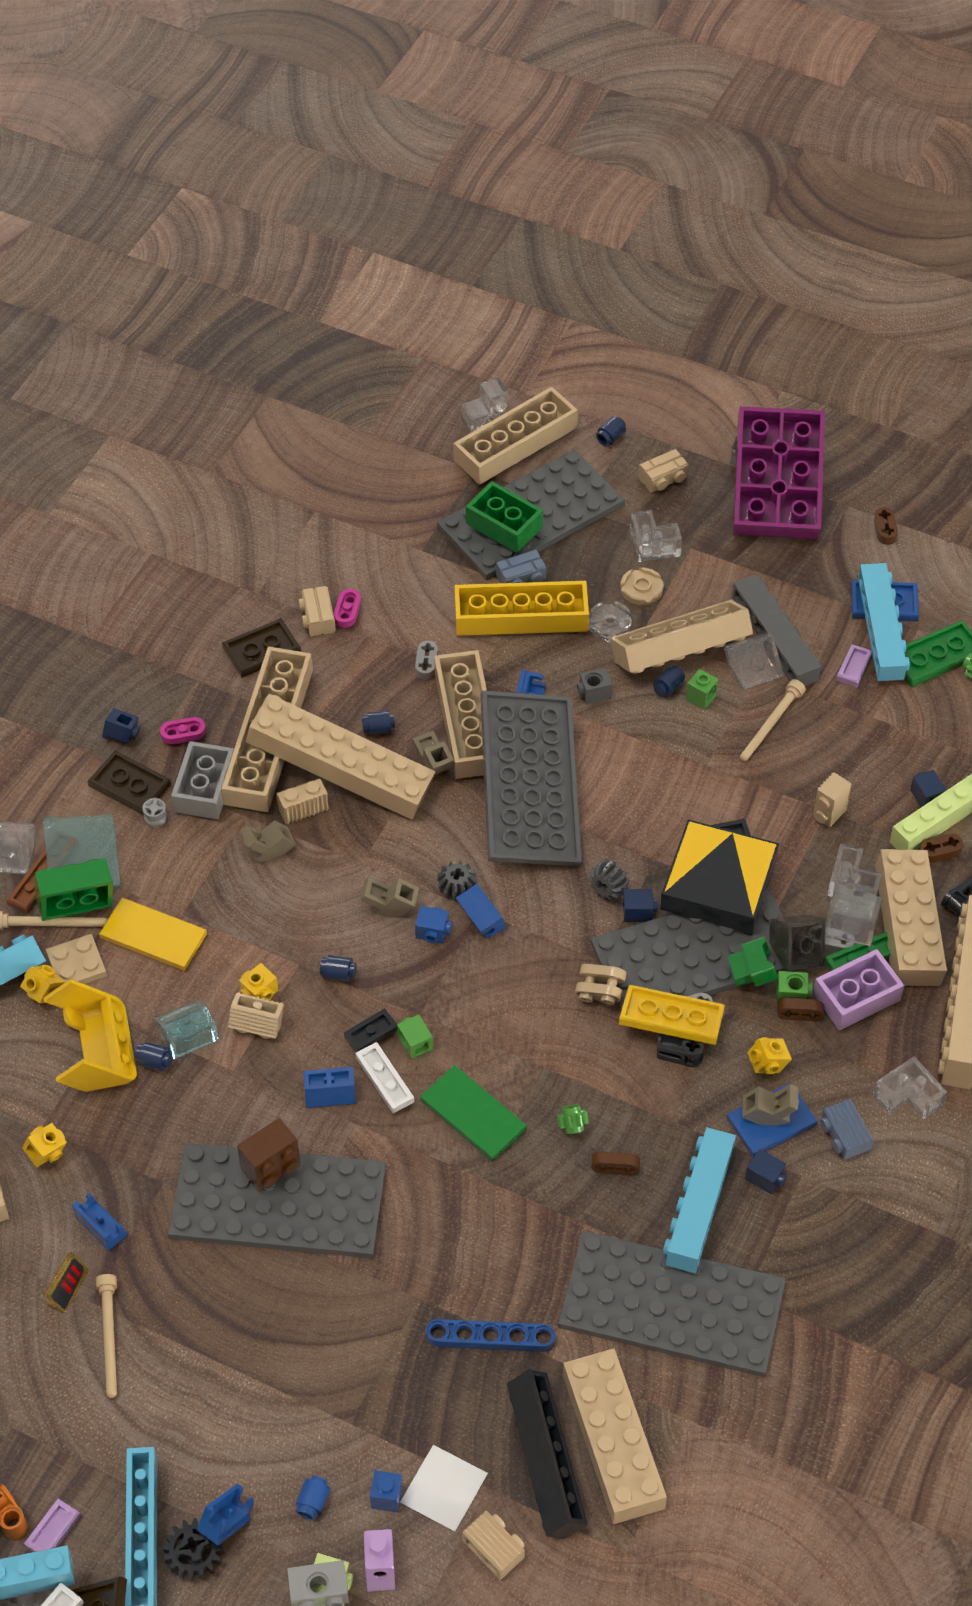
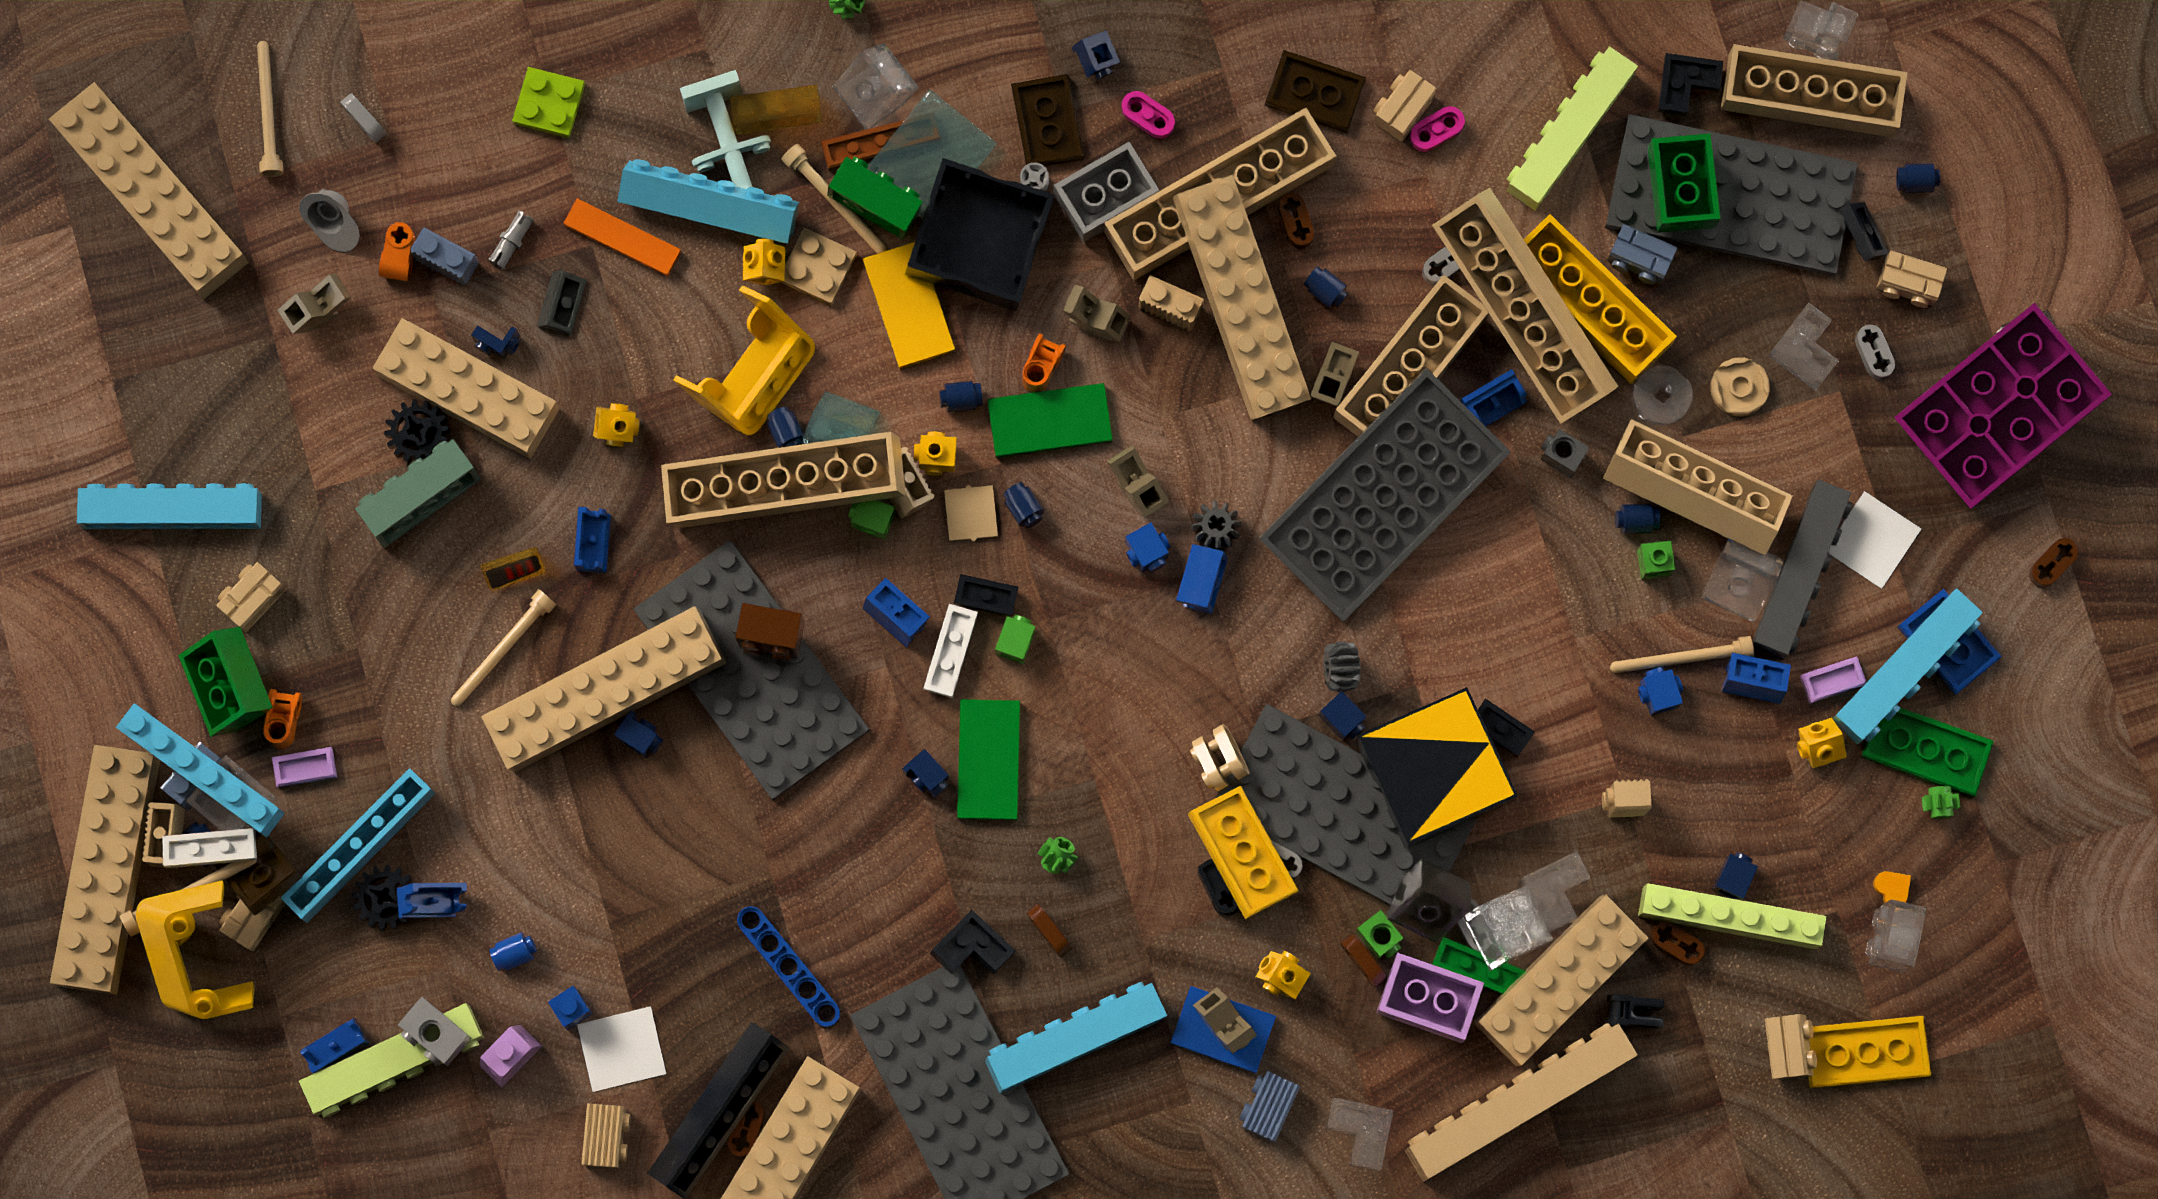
camera: 45 degrees right, 25 degrees up
green piece [728,937,779,986] -> none
dark blue brick [745,1149,787,1194] -> none
none -> tan brick [481,606,726,773]
none -> dark blue brick [614,710,663,758]
none -> tan brick [661,432,906,528]
none -> reddish brown beam [727,1101,765,1157]
none -> bright green brick [848,500,896,540]
none -> dark blue brick [902,749,949,798]
none -> black tile [905,158,1054,311]
none -> black plate [930,910,1016,974]
none -> dark blue brick [939,381,983,413]
none -> tan piece [944,485,998,542]
none -> green tile [987,383,1113,458]
none -> orange piece [1022,333,1067,393]
none -> reddish brown beam [1278,193,1315,249]
none -> tan brick [1432,188,1618,424]
none -> yellowish green brick [1507,46,1638,211]
none -> blue brick [1638,667,1683,716]
none -> black plate [1657,53,1724,116]
none -> blue hinge [1722,653,1791,704]
none -> yellow brick [1797,718,1847,768]
none -> white sticker [1828,491,1921,589]
none -> black plate [1841,202,1888,262]
none -> light grey beam [1855,324,1895,380]

